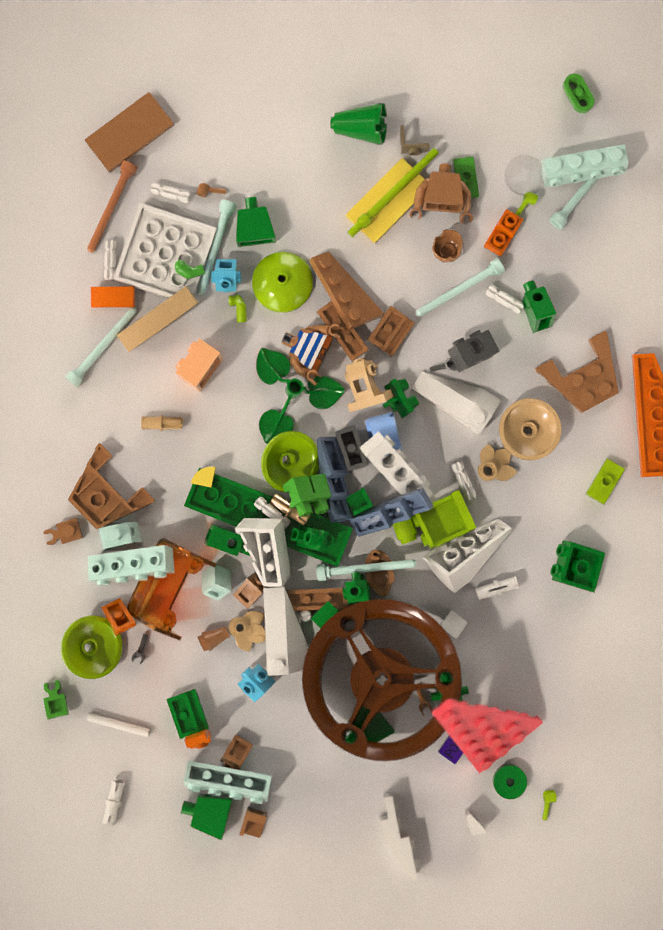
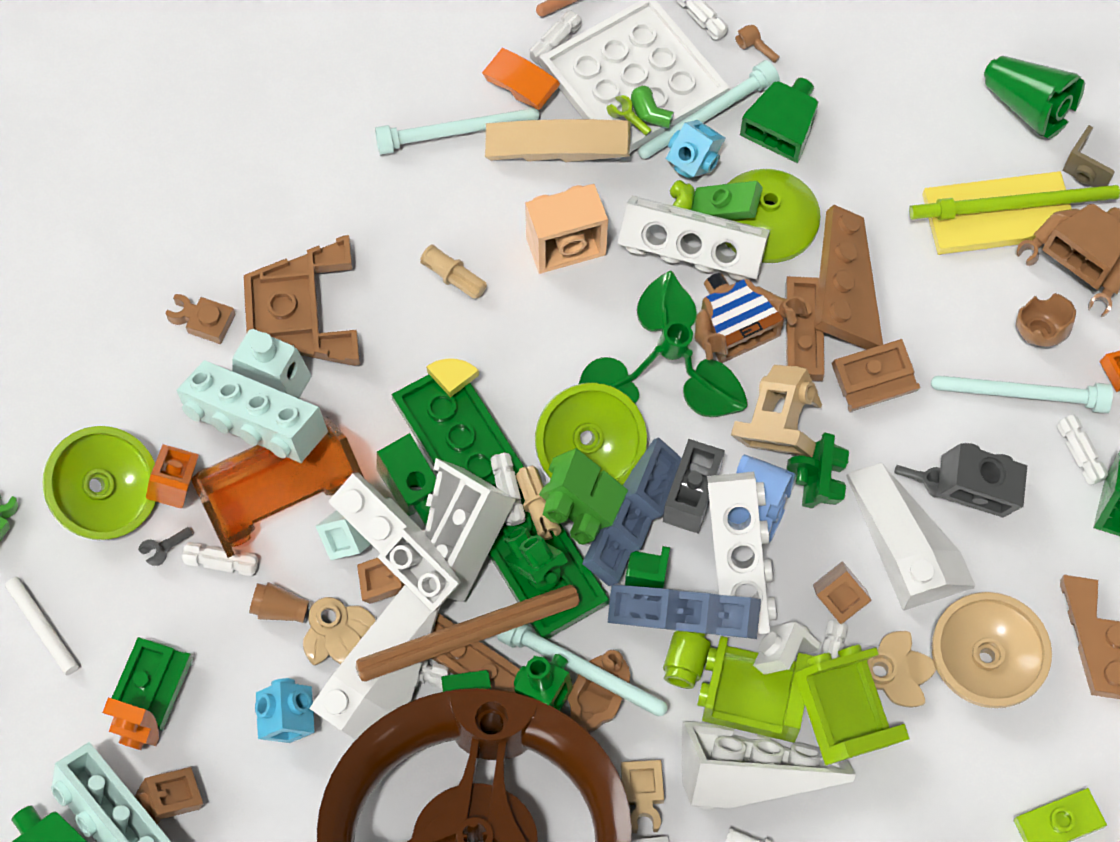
camera: 40 degrees right, 20 degrees down
none -> white axle [182,542,258,576]
none -> white slope [328,472,461,612]
none -> medium nougat axle [356,584,579,682]
none -> lime hand [606,95,652,136]
none -> white brick [617,195,770,281]
none -> tan plate [621,760,664,833]
none -> bright green plate [691,181,763,220]
none -> white bracket [753,621,821,674]
none -> lime panel [794,644,910,766]
none -> medium nougat panel [813,561,872,624]

